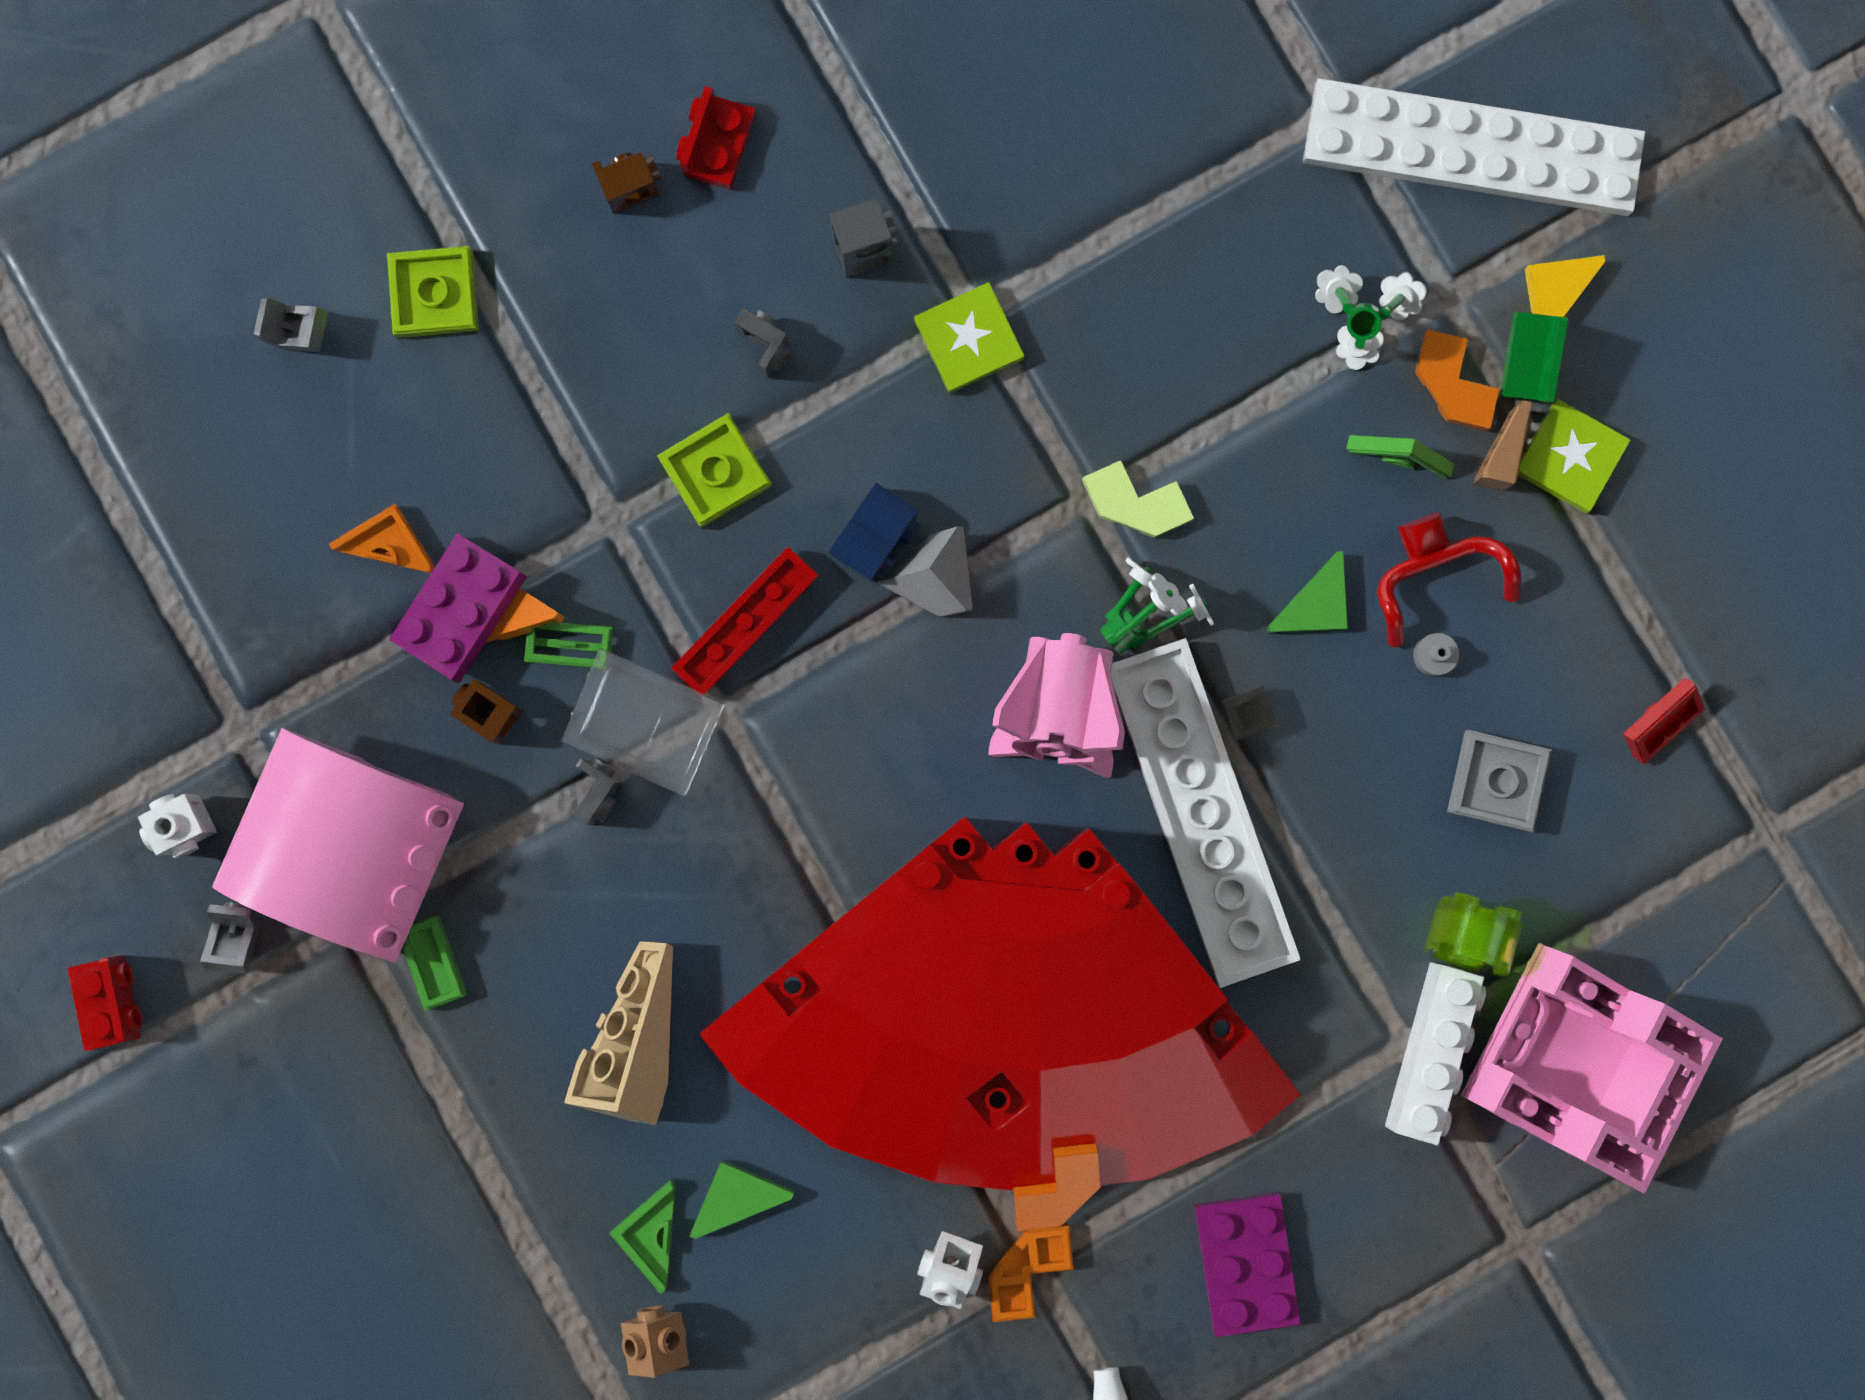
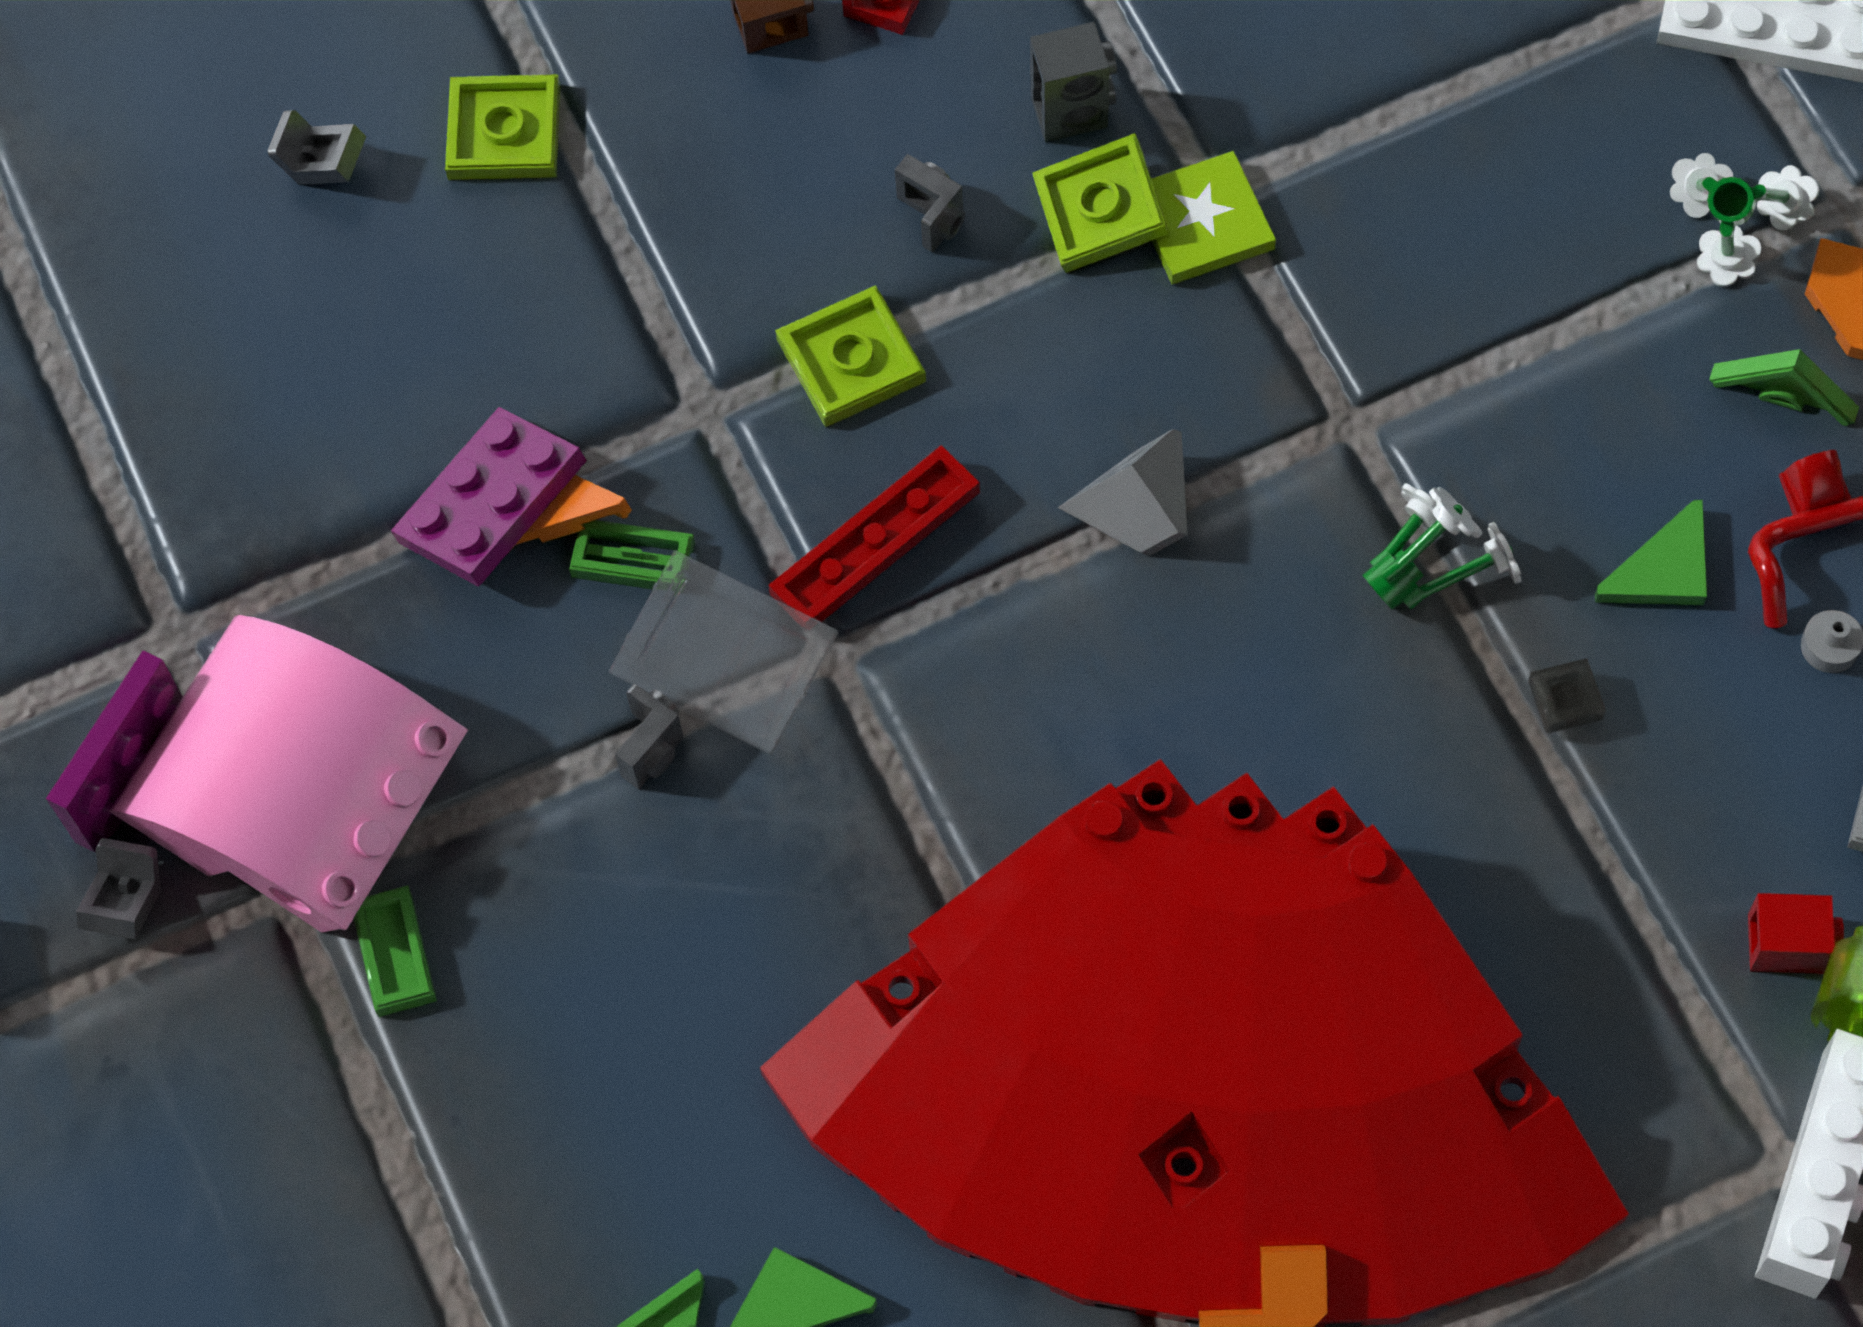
camera: 10 degrees right, 20 degrees down
white brick [138,794,217,859] -> none
orange tile [329,504,436,574] -> none
reddish brown brick [449,679,524,745] -> none
tan wedge [564,941,673,1125] -> none
dark blue brick [829,482,920,583] -> none
bright pink brick [988,633,1125,778] -> none
yellowish green tile [1082,460,1194,538] -> none
white plate [1110,638,1301,988] -> none
none -> magenta plate [46,650,183,852]
none -> lime tile [1032,133,1170,273]
none -> red brick [1748,893,1844,974]

